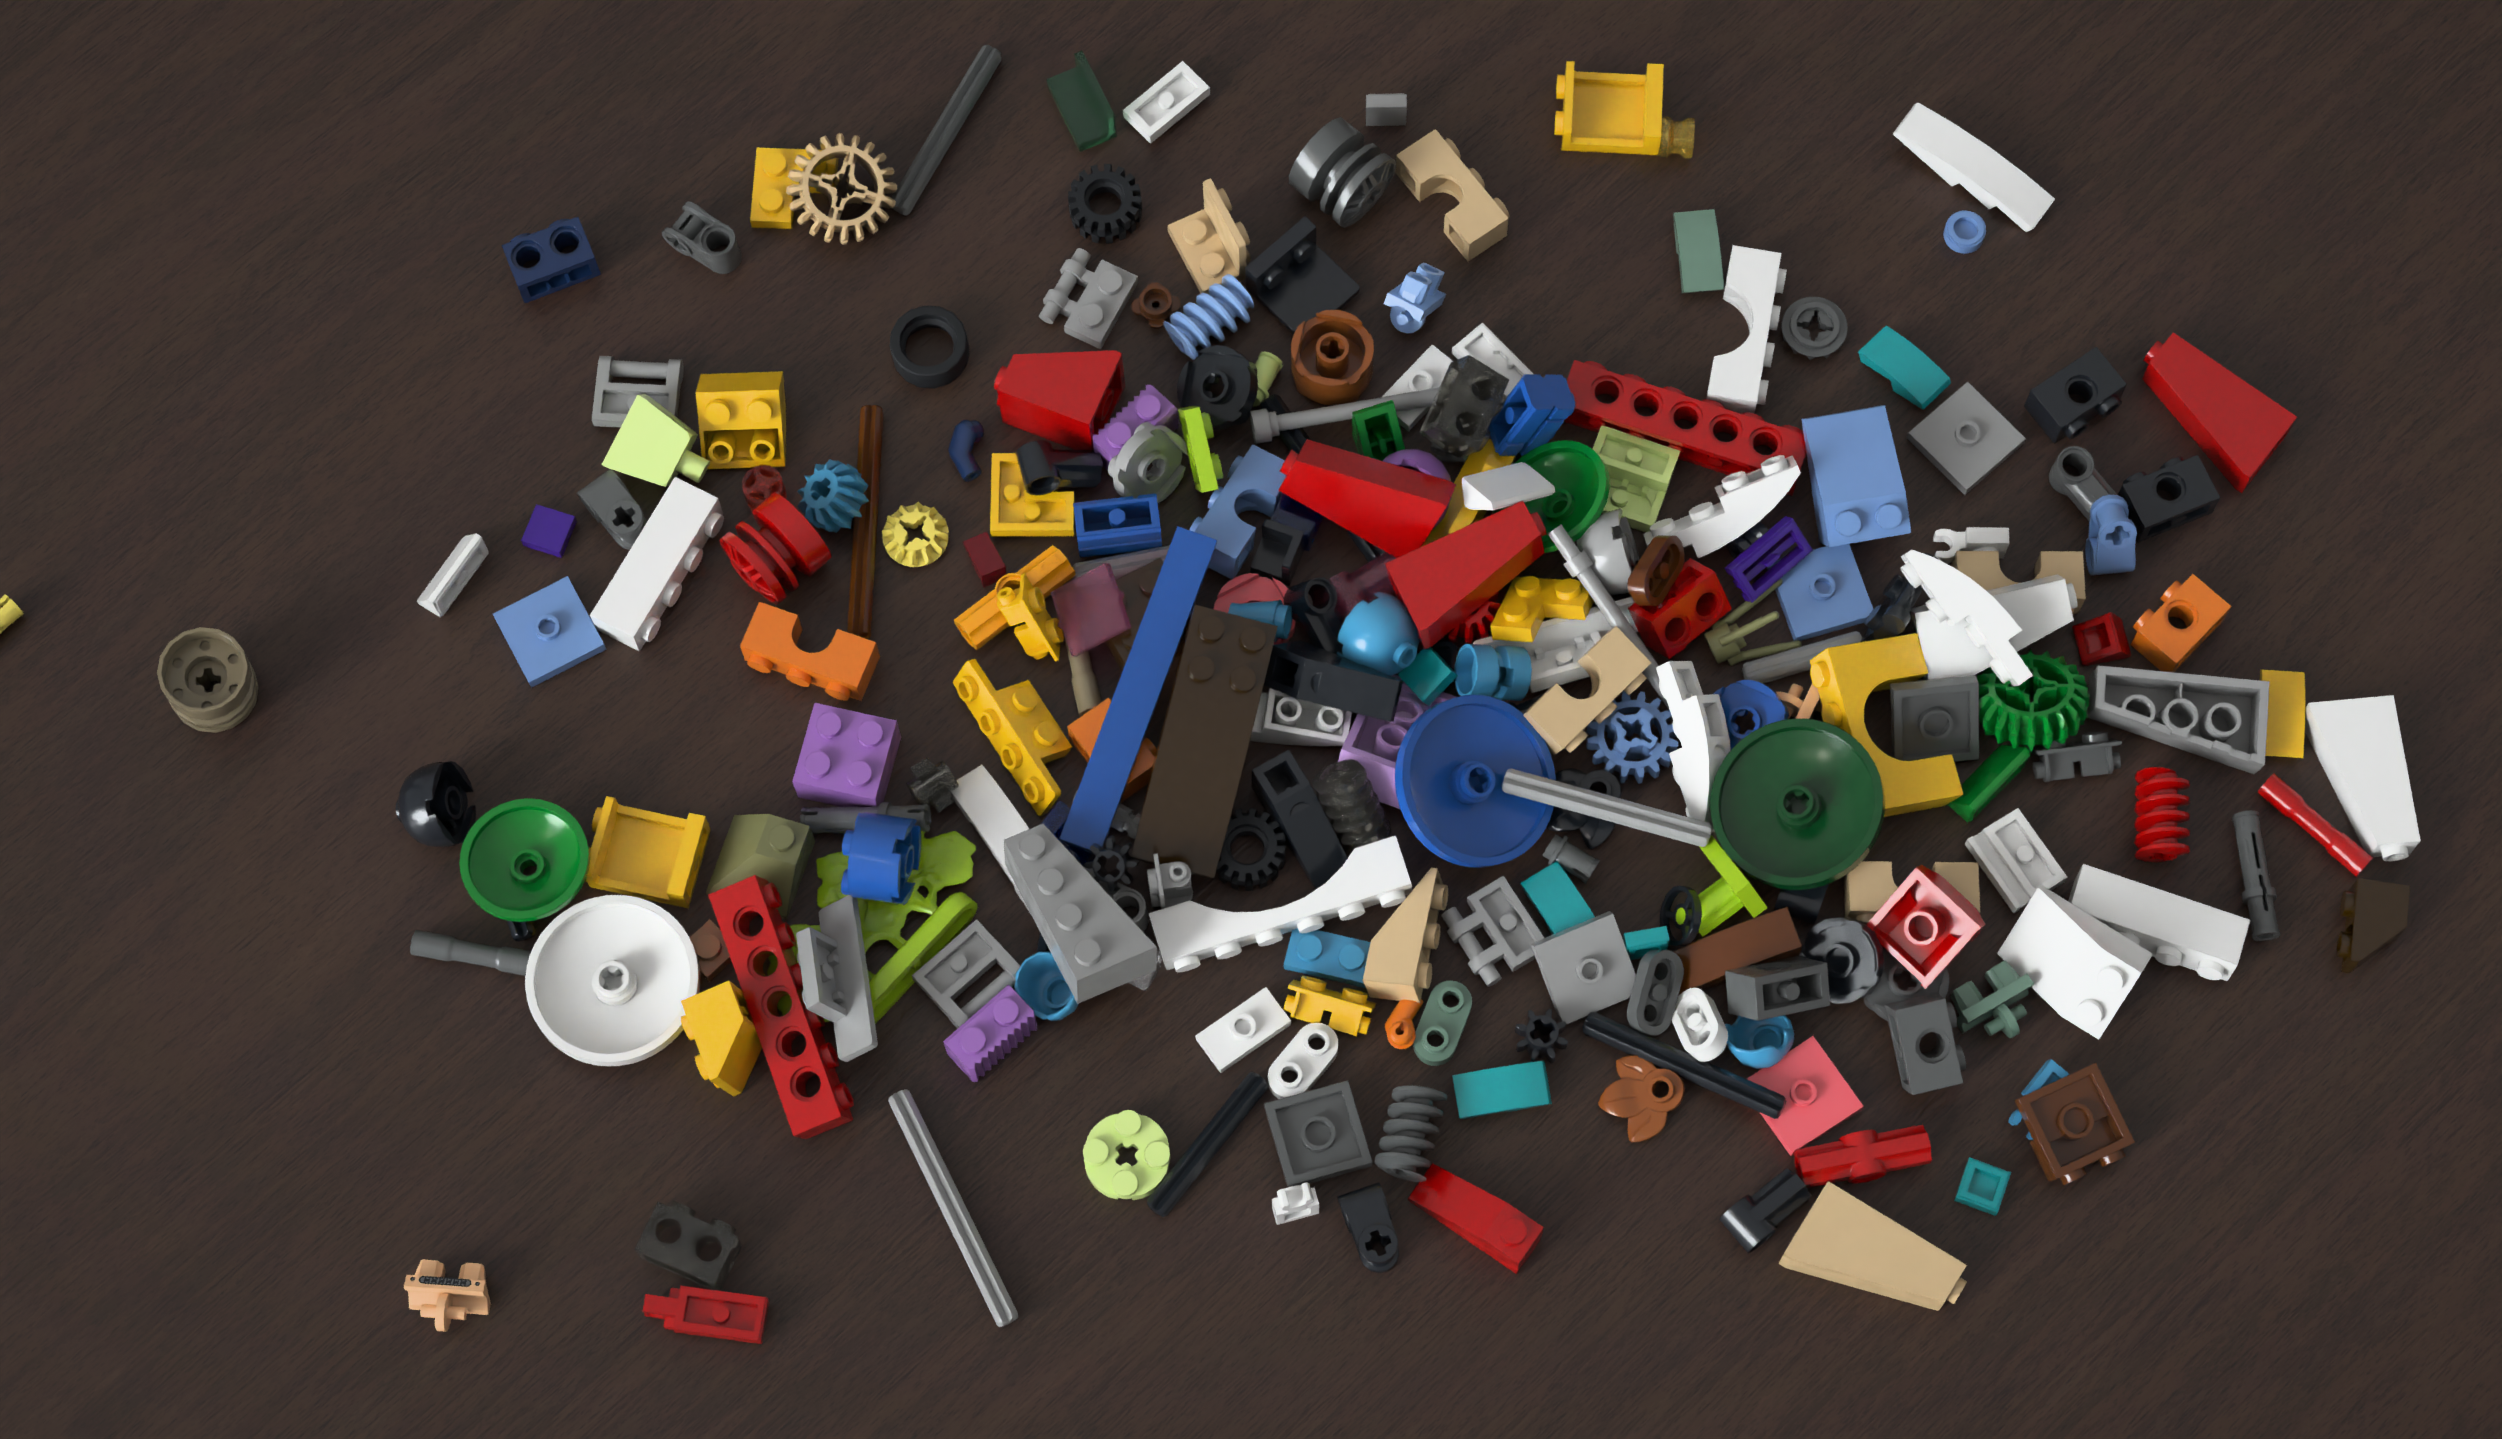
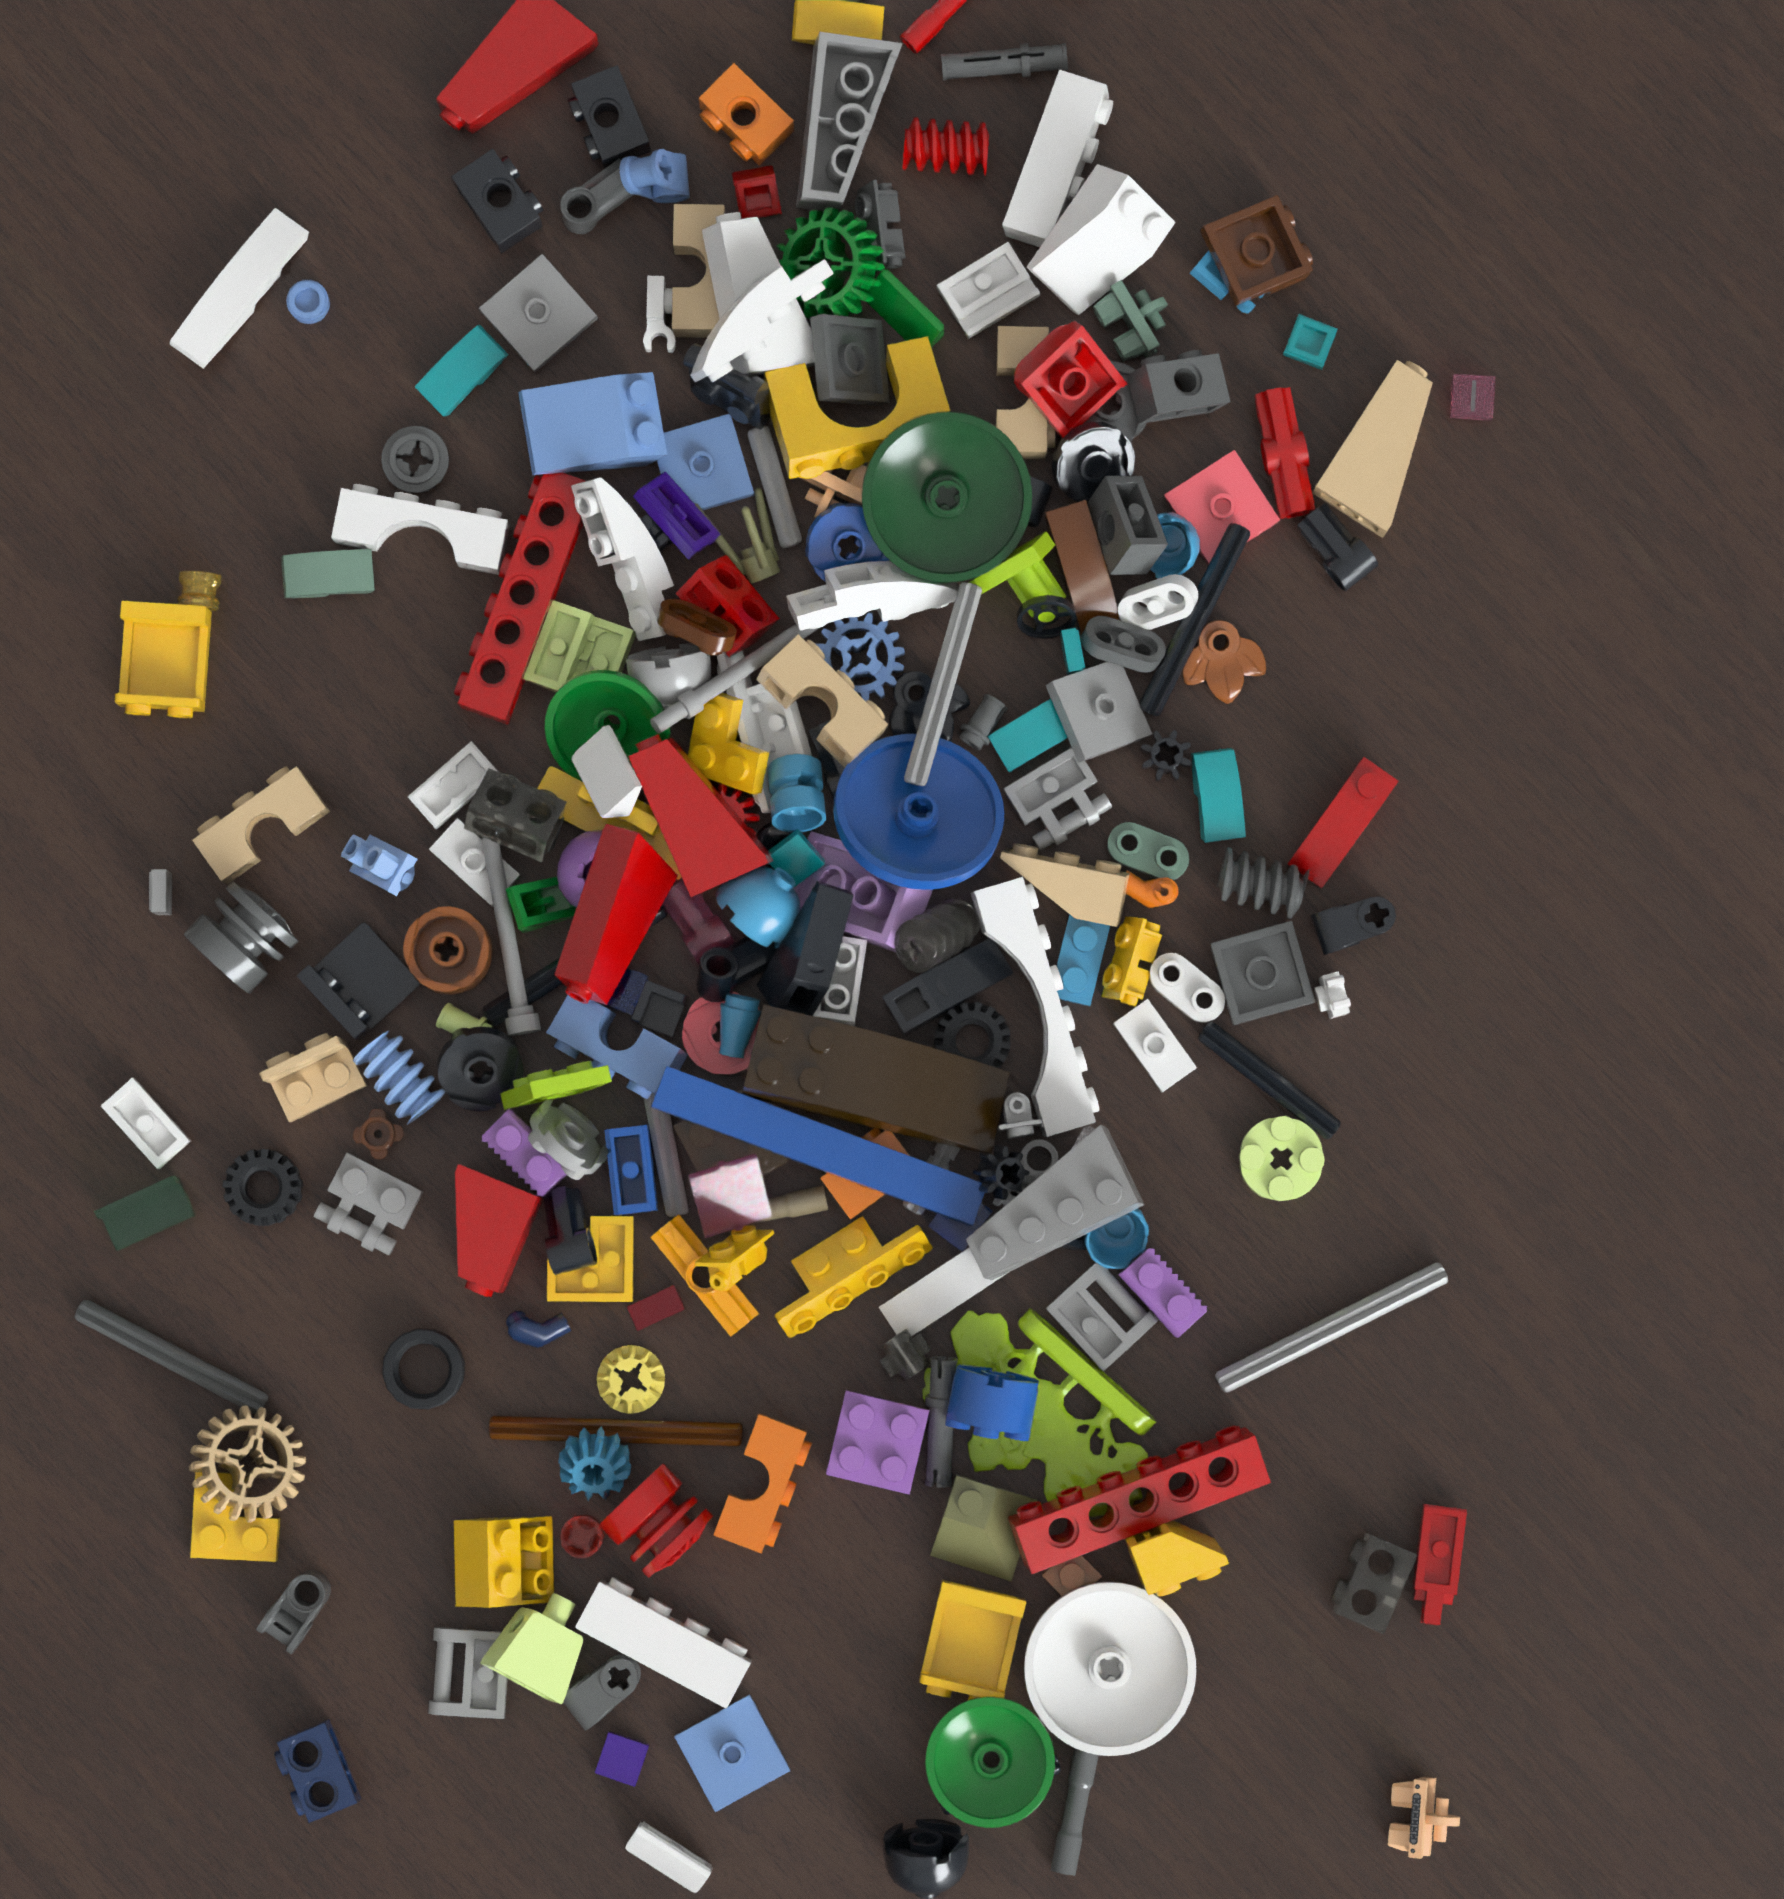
camera: 95 degrees left, 15 degrees up
light grey bracket [796,895,878,1062] -> none
blue brick [1487,374,1575,456] -> none
none -> clear pink tile [1450,374,1496,421]

